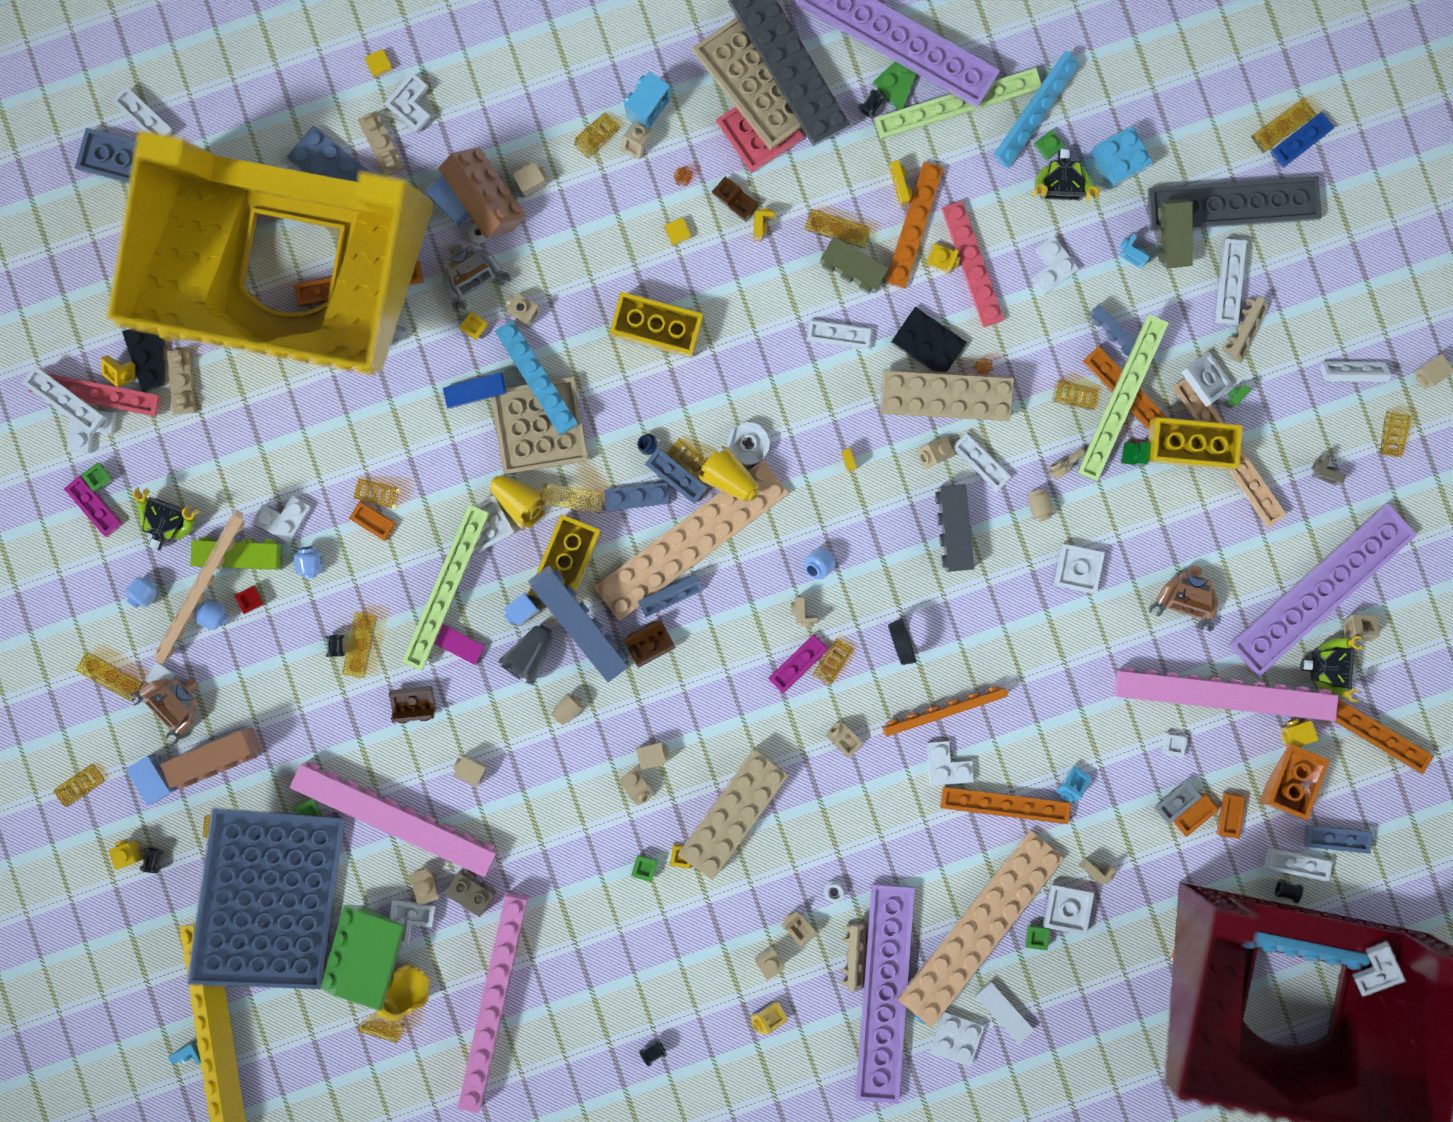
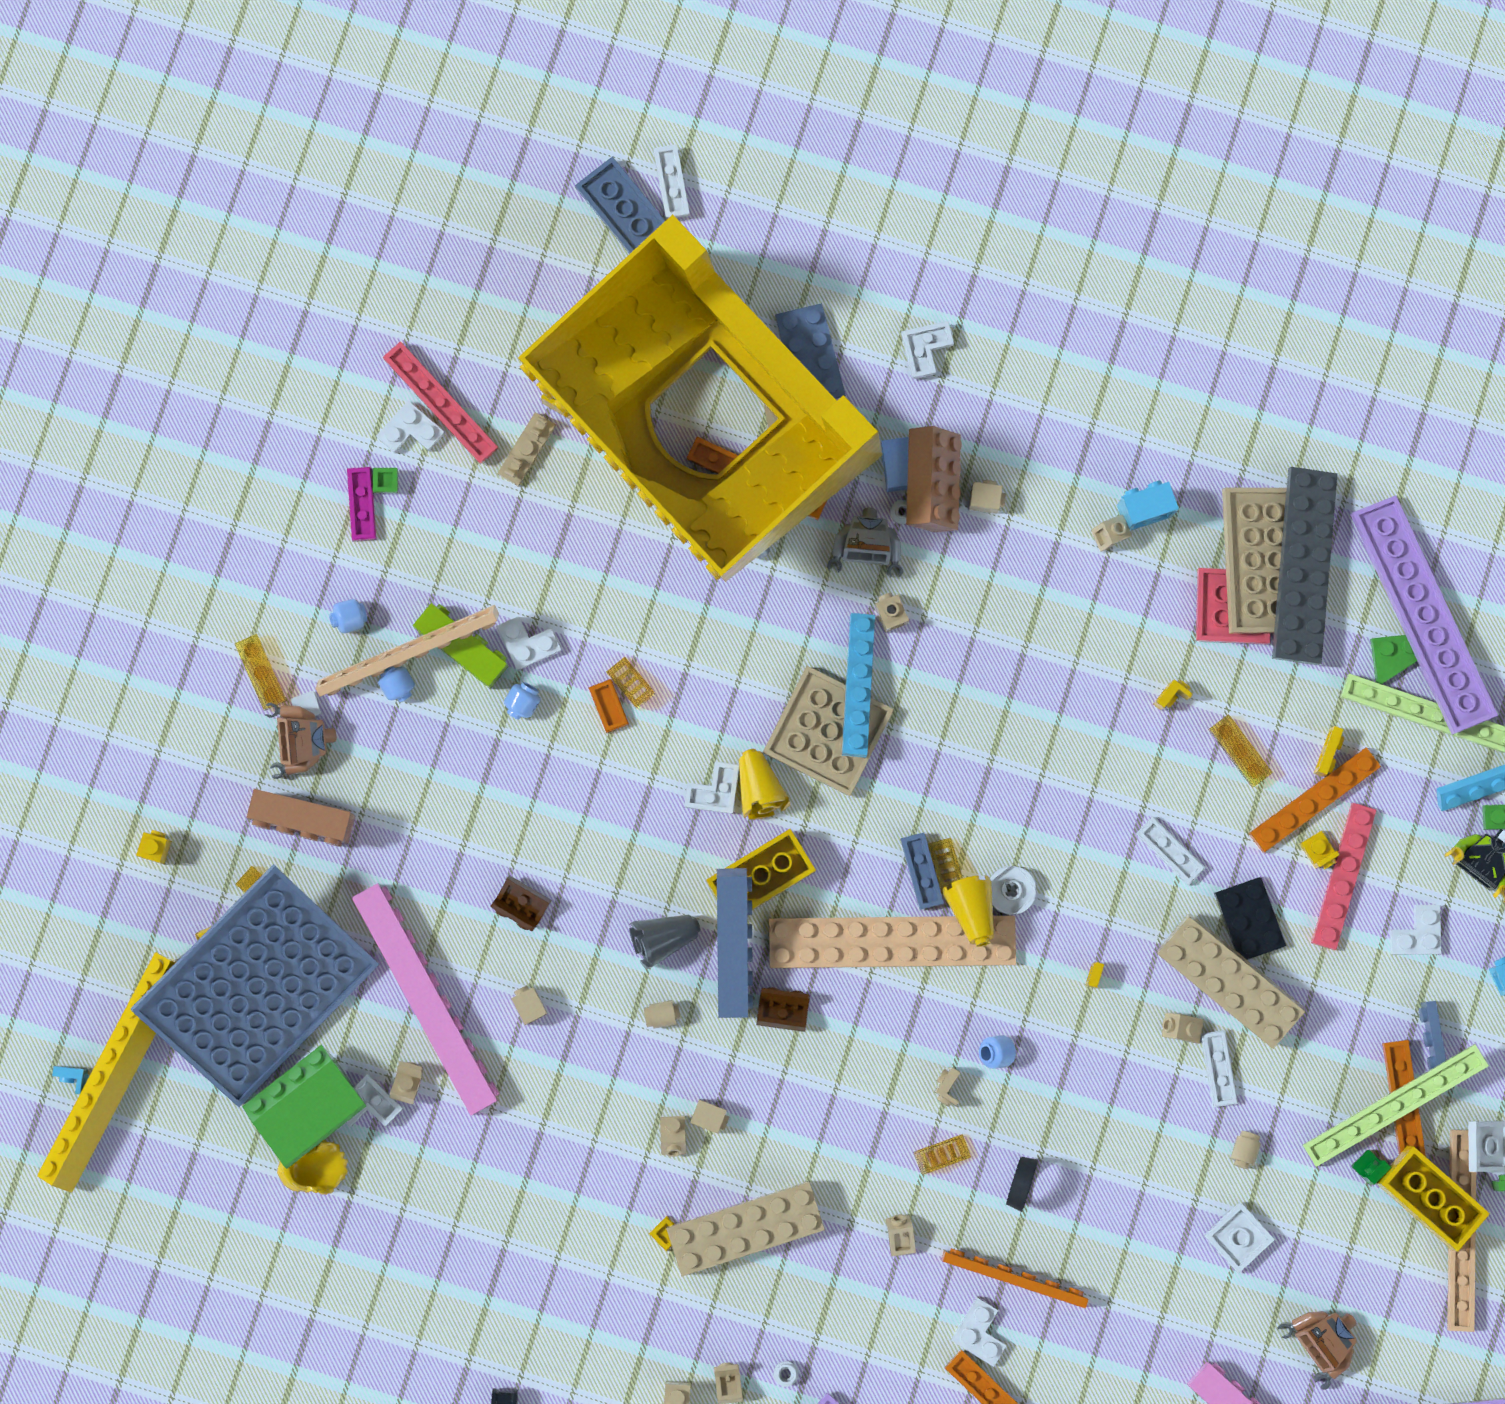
camera: 30 degrees right, 5 degrees down
white plate [22,366,106,434] -> none
clear yellow slope [53,764,106,807] -> none
yellow bracket [101,355,136,387] -> none
black wing [122,329,165,392] -> none
light blue brick [126,754,176,806] -> none
torso [132,487,199,551] -> none
black bush [139,848,164,874] -> none
red plate [234,586,265,614] -> none
bright green plate [292,797,323,816] -> none
black bush [325,635,345,657] -> none
clear yellow plate [342,611,377,678] -> none
tan plate [357,110,405,177] -> none
clear yellow slope [357,1021,406,1043] -> none
yellow tile [364,49,393,79] -> none
yellowish green plate [402,505,490,671] -> none
dark pink tile [434,624,486,665] -> none
blue tile [443,372,507,409] -> none
dark tan brick [444,869,497,917] -> none
bright pink brick [457,892,529,1113] -> none
yellow plate [459,311,489,341] -> none
light blue brick [504,593,542,626] -> none
clear yellow plate [541,483,604,513] -> none
clear yellow slope [574,112,620,159] -> none
sand blue plate [604,483,670,511] -> none
yellow brick [609,291,703,359] -> none
bright green plate [631,854,658,882] -> none
dark blue plate [637,434,657,455] -> none
sand blue plate [638,574,703,617] -> none
yellow tile [664,217,692,246] -> none
clear orange plate [674,166,693,186] -> none
reddish brown slope [712,176,759,222] -> none
dark pink tile [768,634,828,693] -> none
olive brick [820,236,889,294] -> none
black bush [858,90,886,119] -> none
dark grey brick [935,484,974,572] -> none
clear orange plate [973,358,994,374] -> none
tan plate [1048,448,1085,479] -> none
clear yellow slope [1052,380,1098,410] -> none

